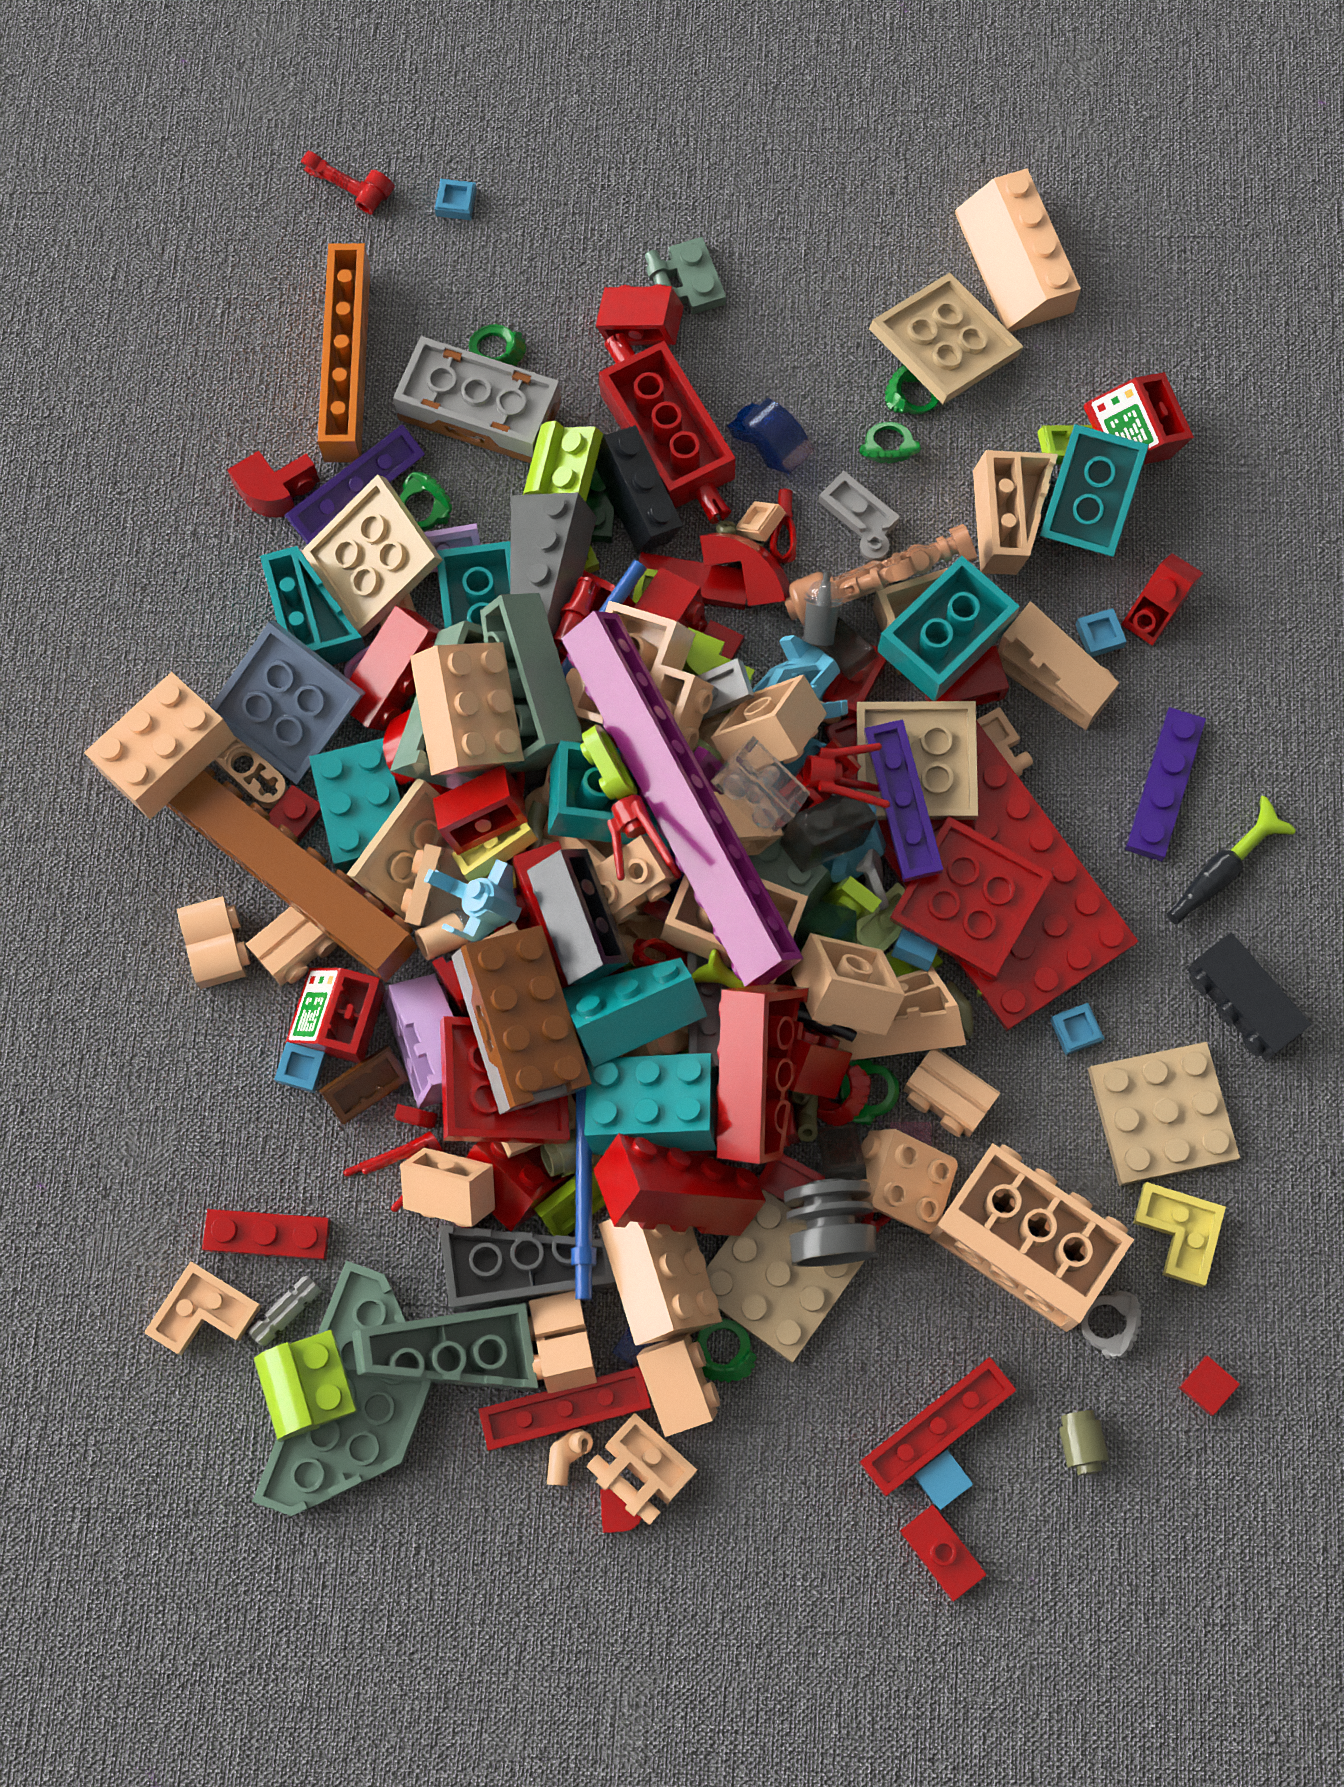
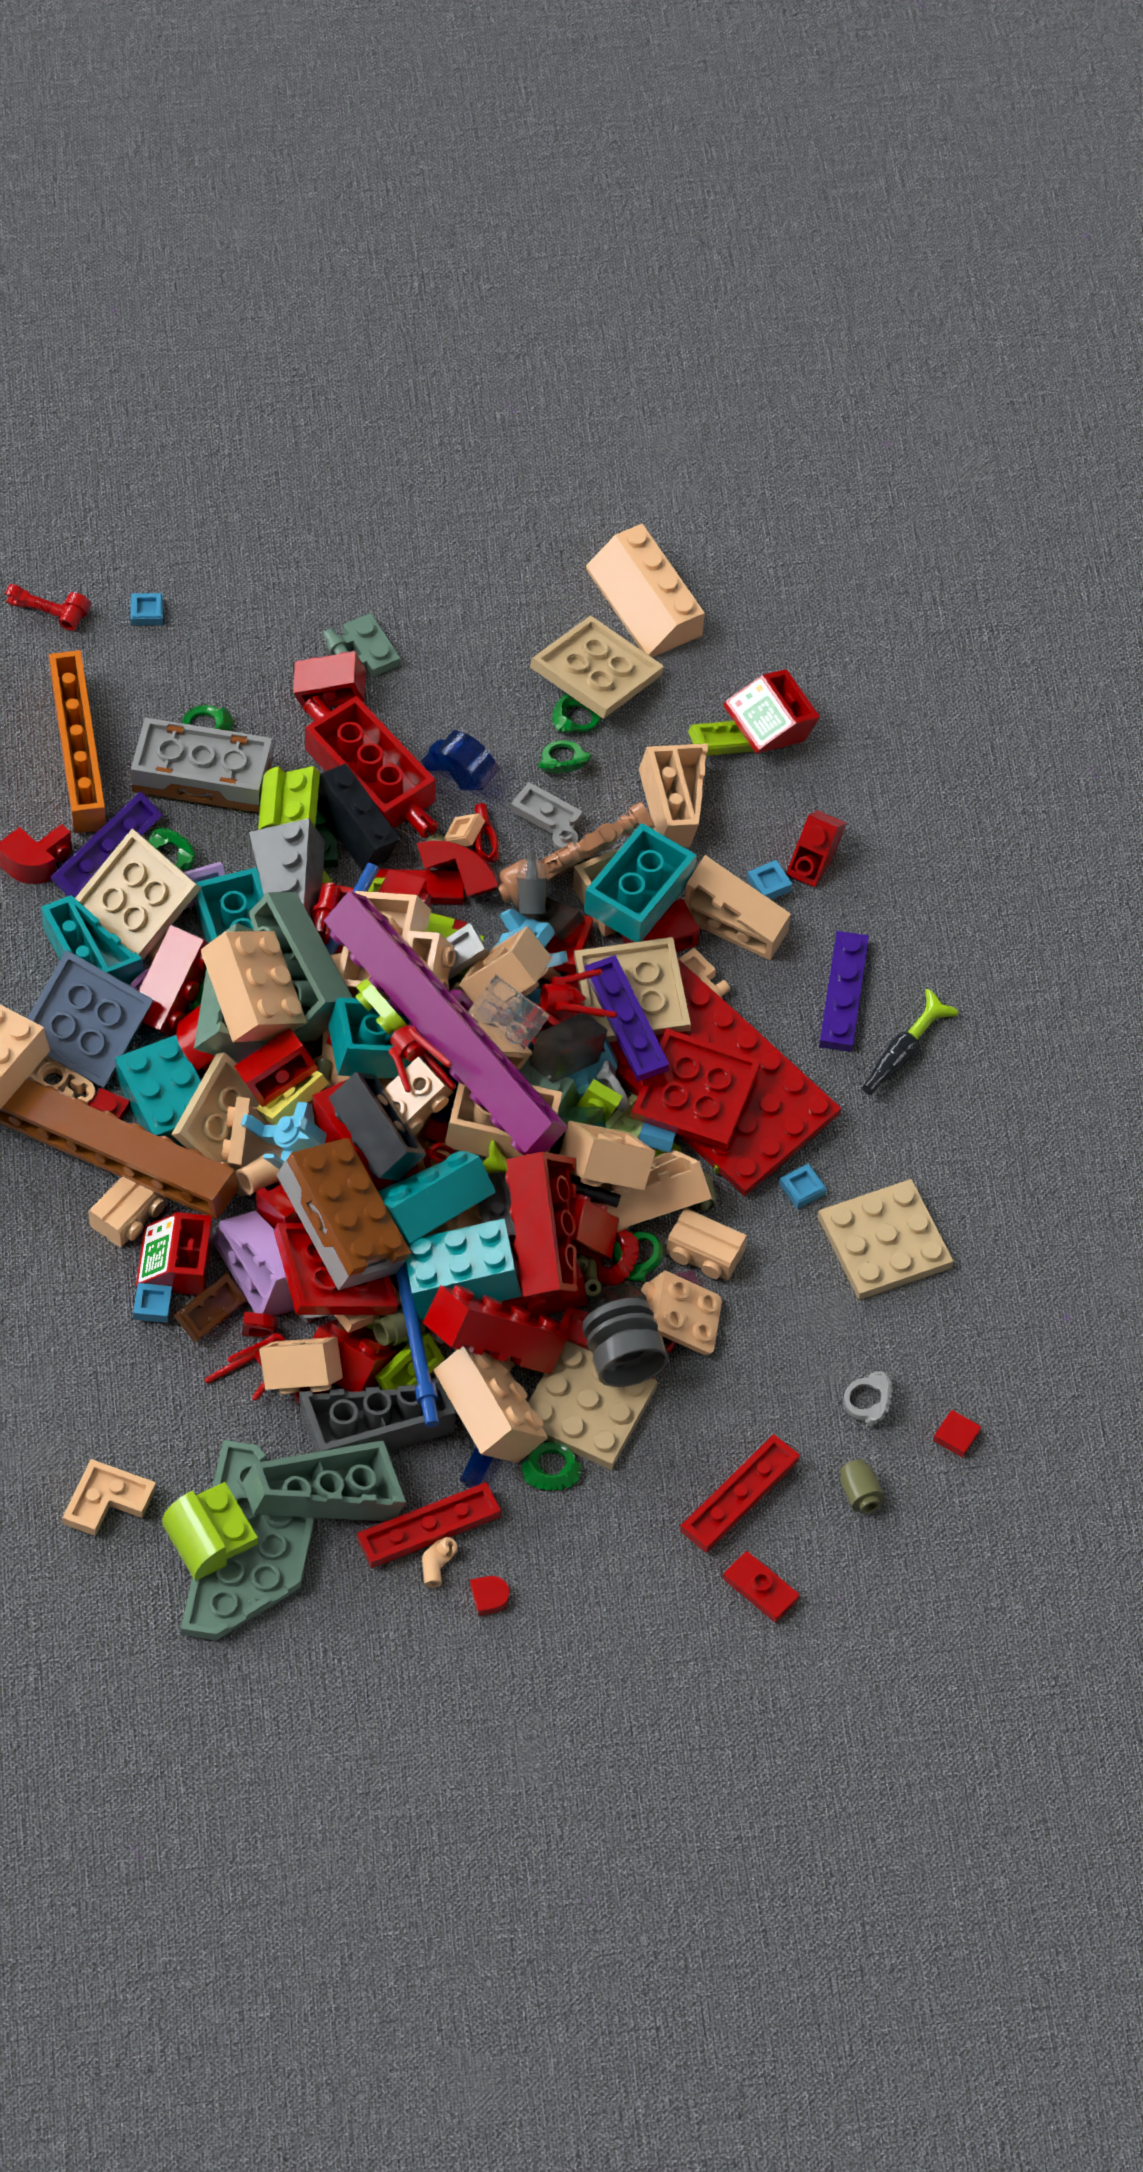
camera: 15 degrees left, 15 degrees down
light nougat brick [177,896,251,989] -> none
red plate [202,1209,331,1261] -> none
light grey axle [249,1276,320,1347] -> none
light nougat piece [528,1291,597,1394] -> none
light nougat plate [587,1413,697,1525] -> none
light nougat brick [636,1333,720,1437] -> none
dark azure tile [913,1450,973,1510] -> none
light nougat brick [929,1143,1134,1332] -> none
teal brick [1040,424,1149,557] -> none
light yellow plate [1133,1182,1226,1288] -> none
black brick [1187,932,1312,1062] -> none

